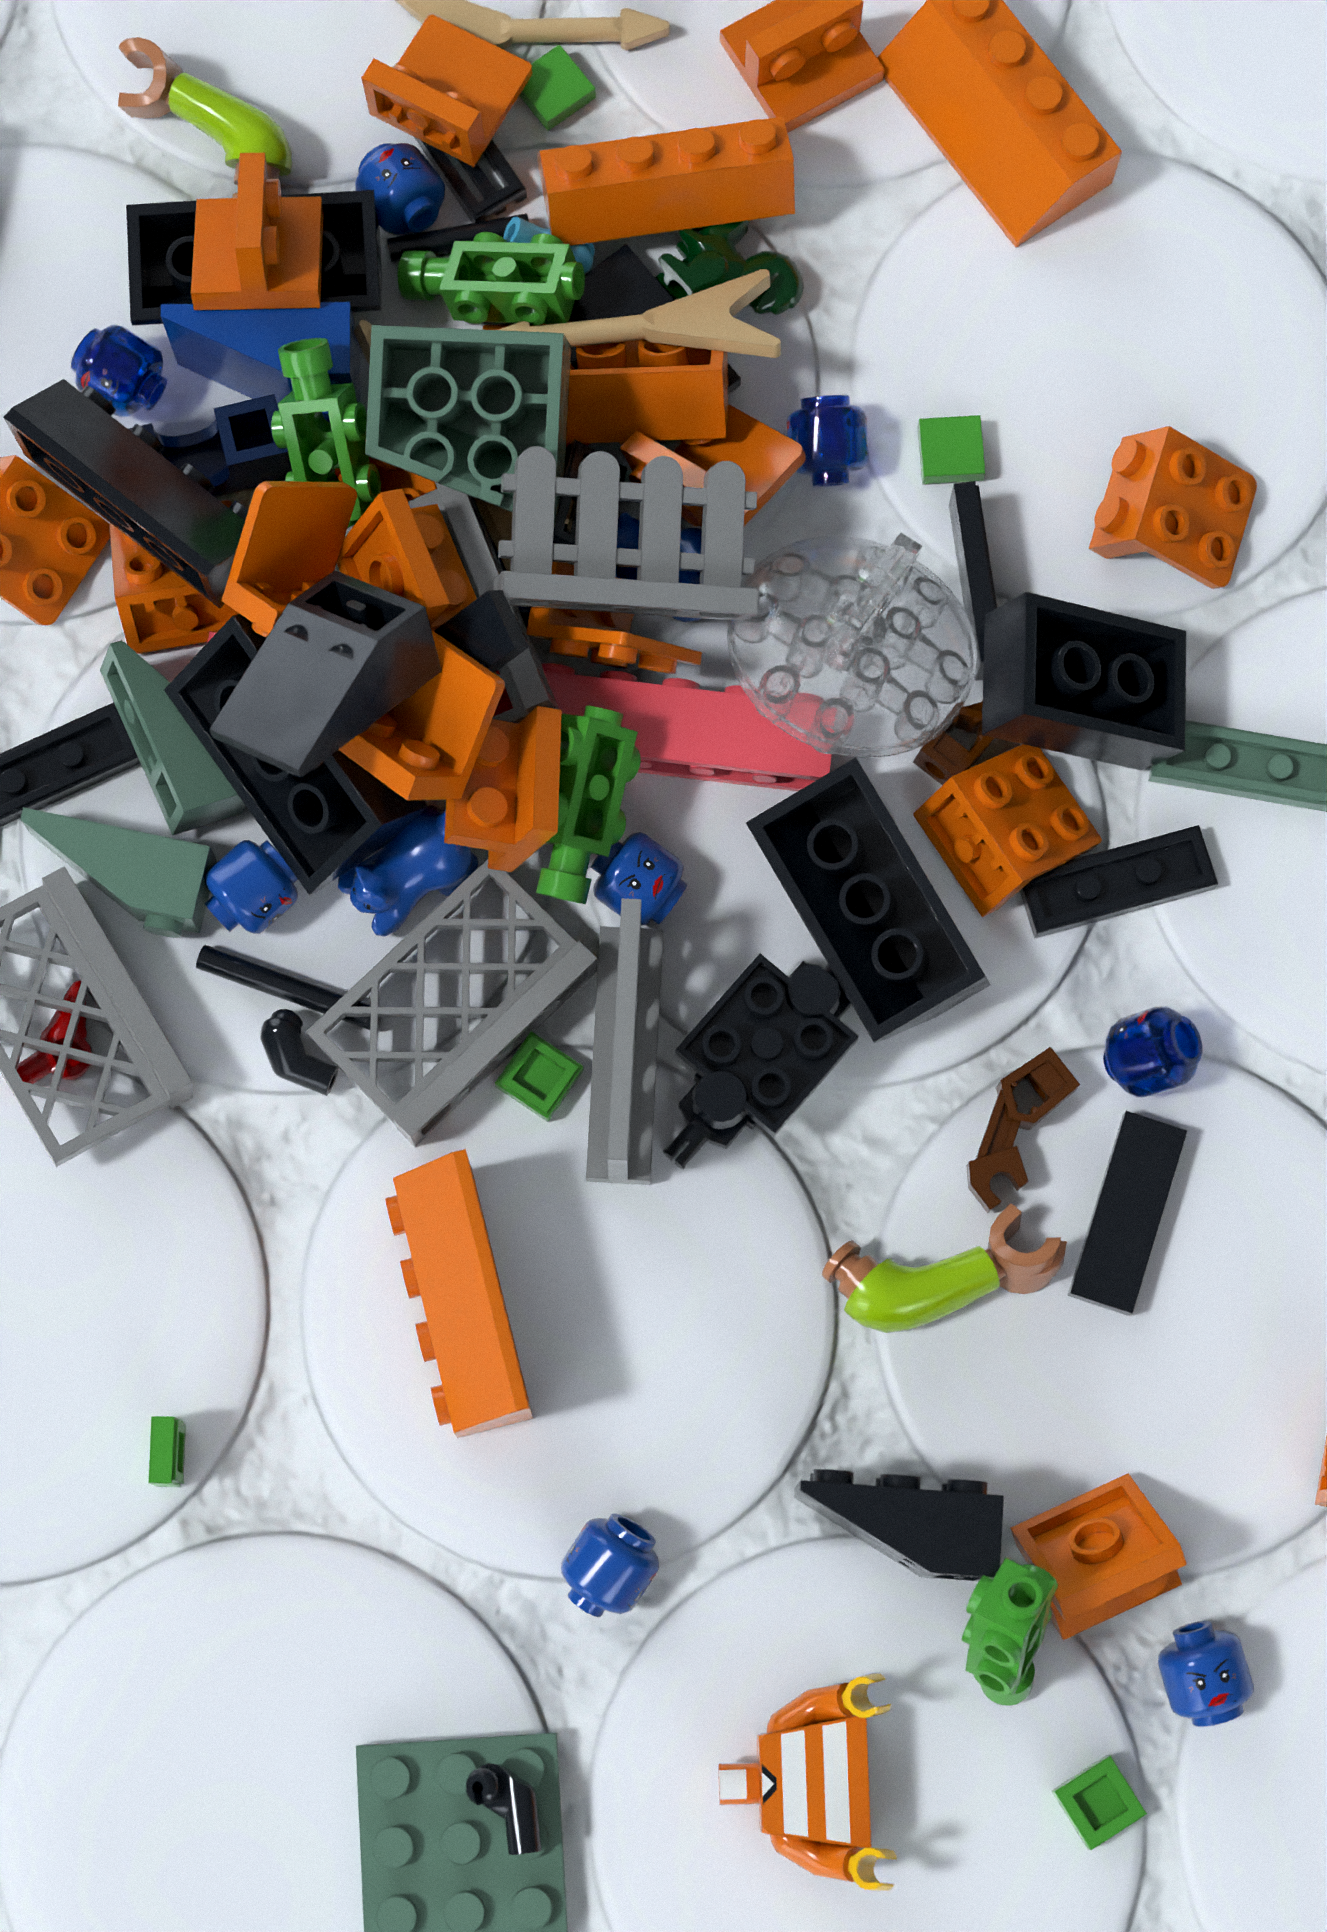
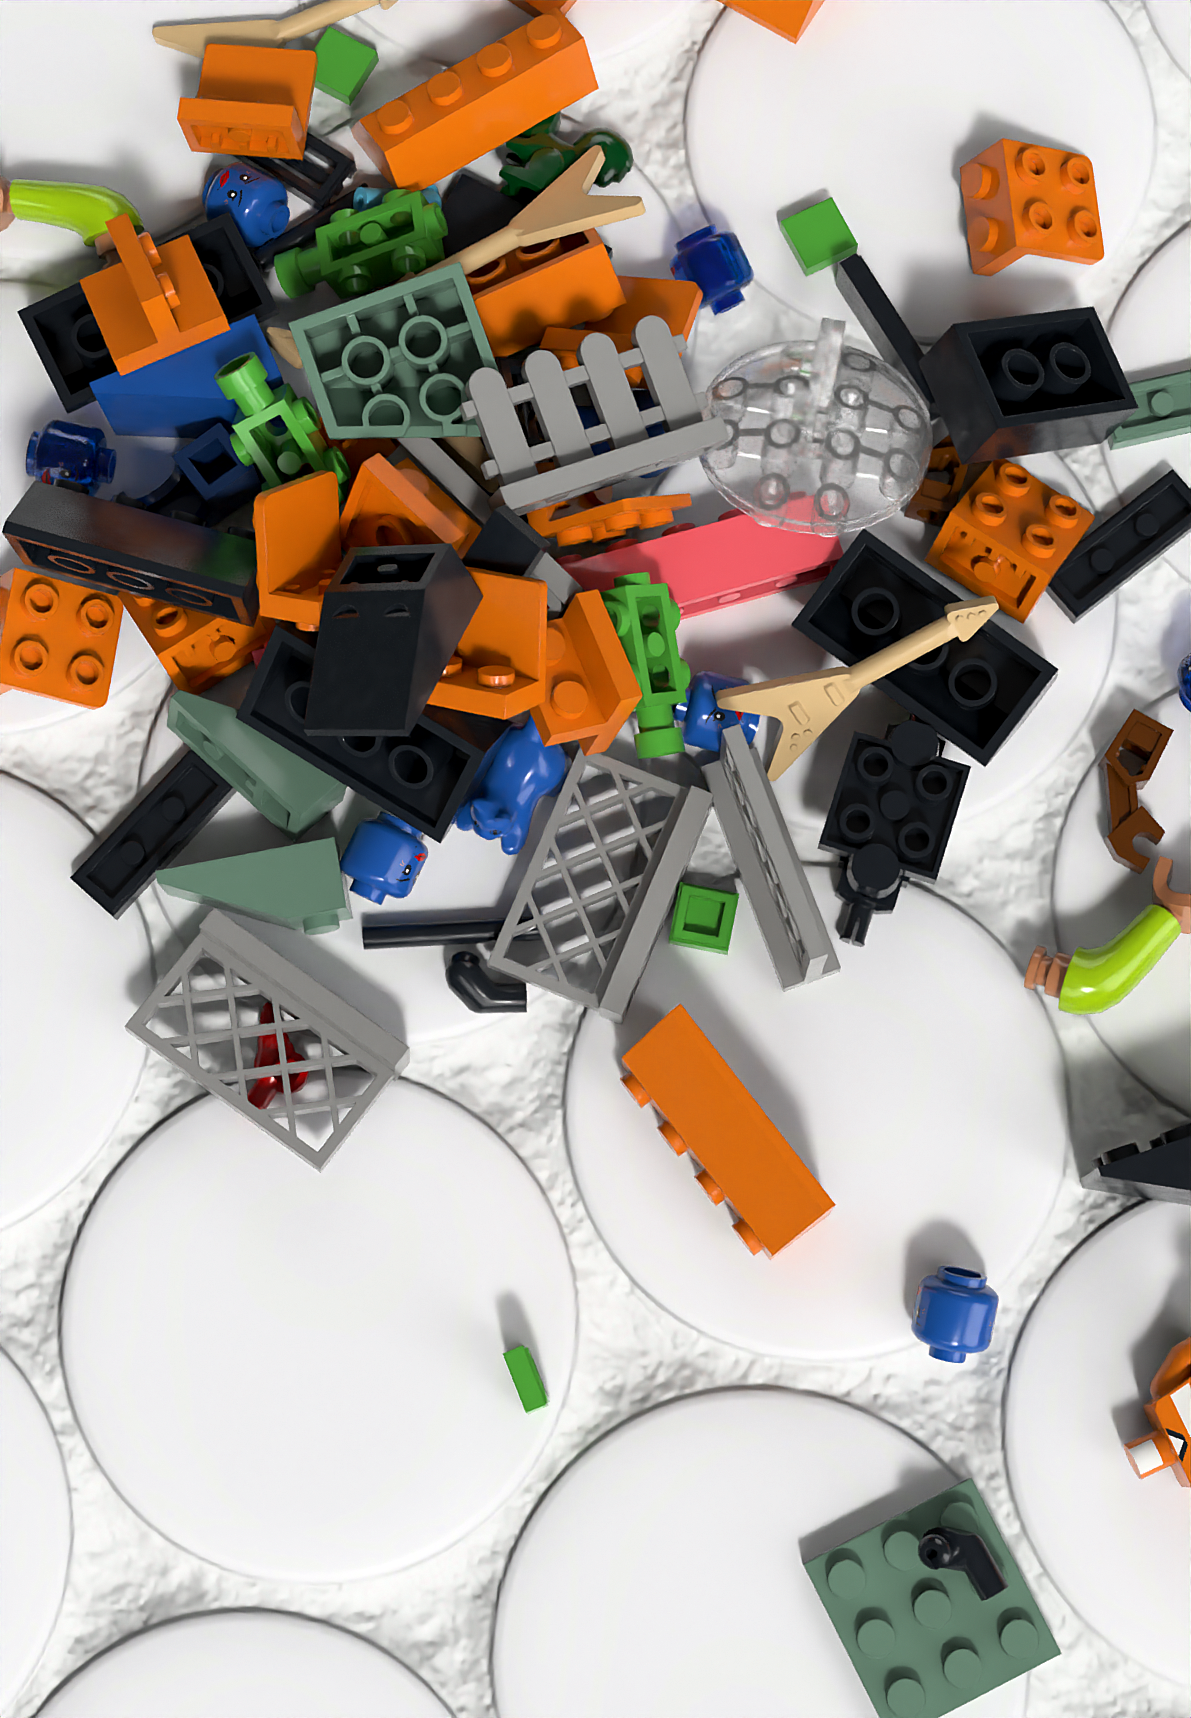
camera: 15 degrees left, 0 degrees up
none -> tan piece [715,596,999,781]

